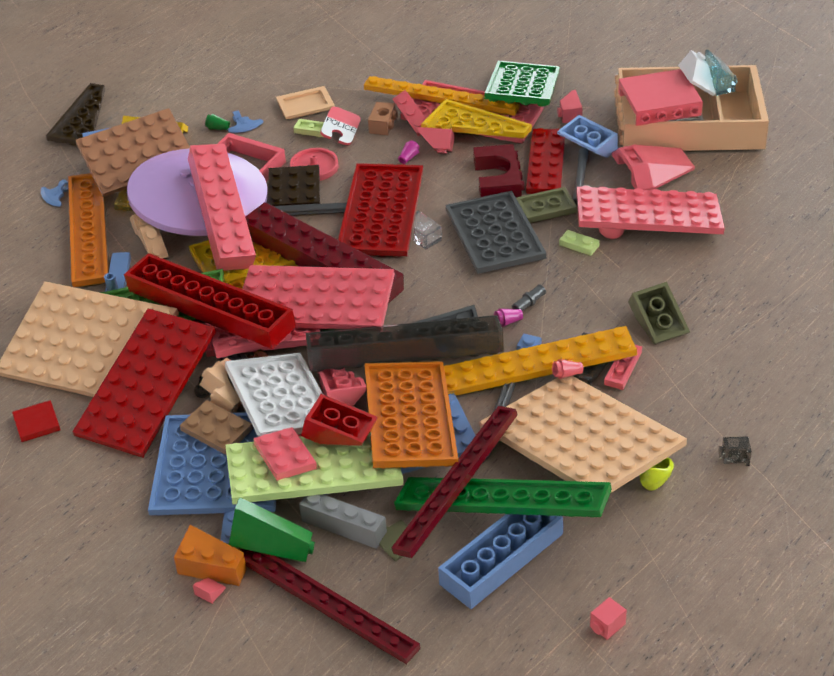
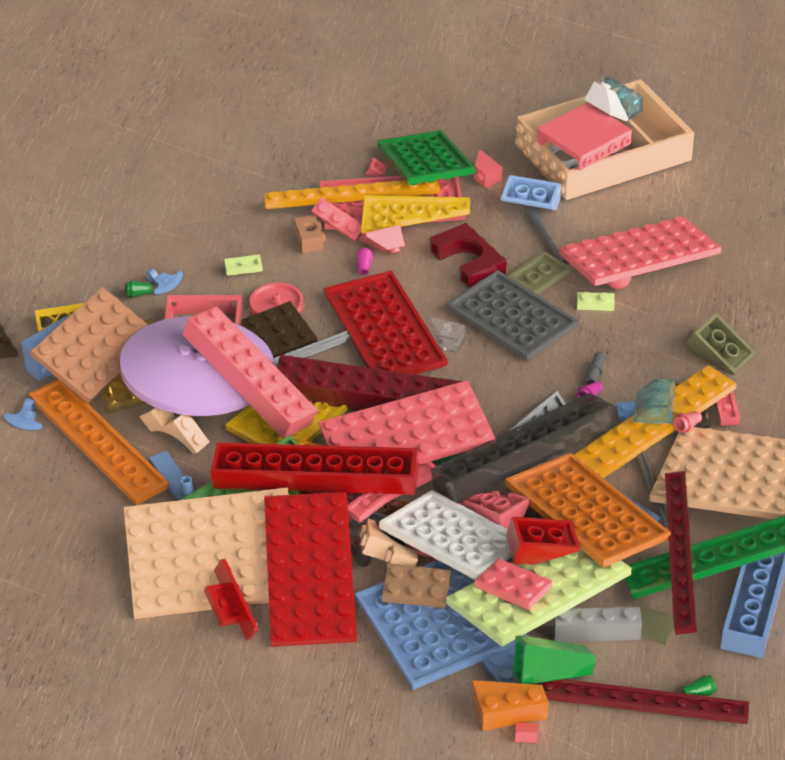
camera: 30 degrees left, 0 degrees up
red tile [12,400,61,442] -> none
light nougat piece [276,86,335,119] -> none
piece [320,107,361,145] -> none
red plate [526,128,565,194] -> none
coral wedge [612,145,695,190] -> none
none -> red bracket [204,559,258,640]
none -> coral slope [364,157,387,177]
none -> clear light blue slope [633,379,676,424]
none -> green cone [682,675,717,696]

